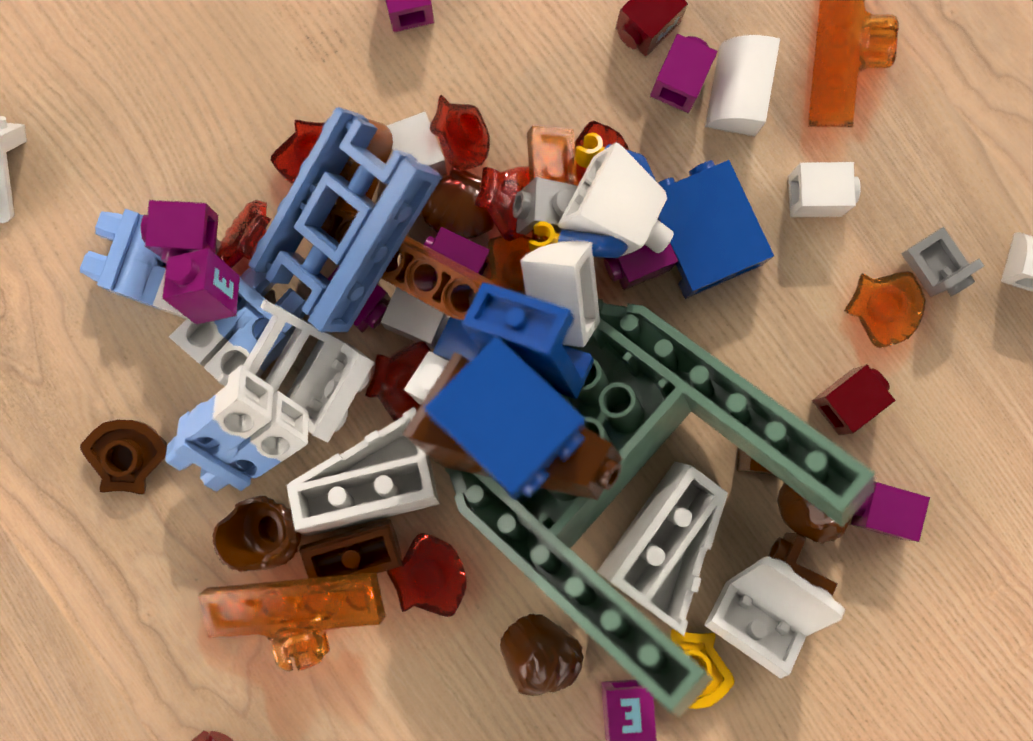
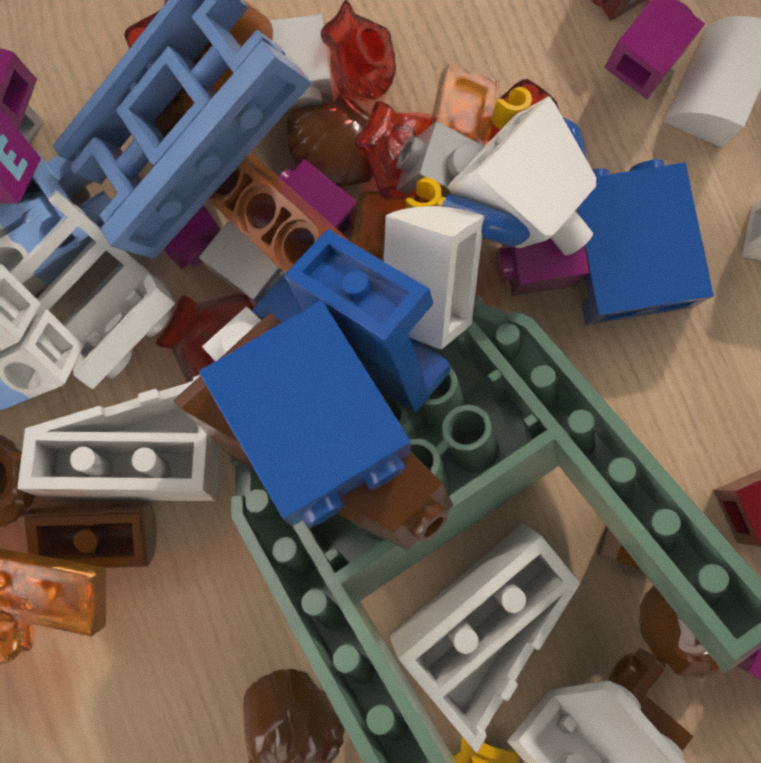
camera: 25 degrees right, 0 degrees up
clear red animal [217,200,271,268] -> none
clear red animal [387,533,467,617] -> none

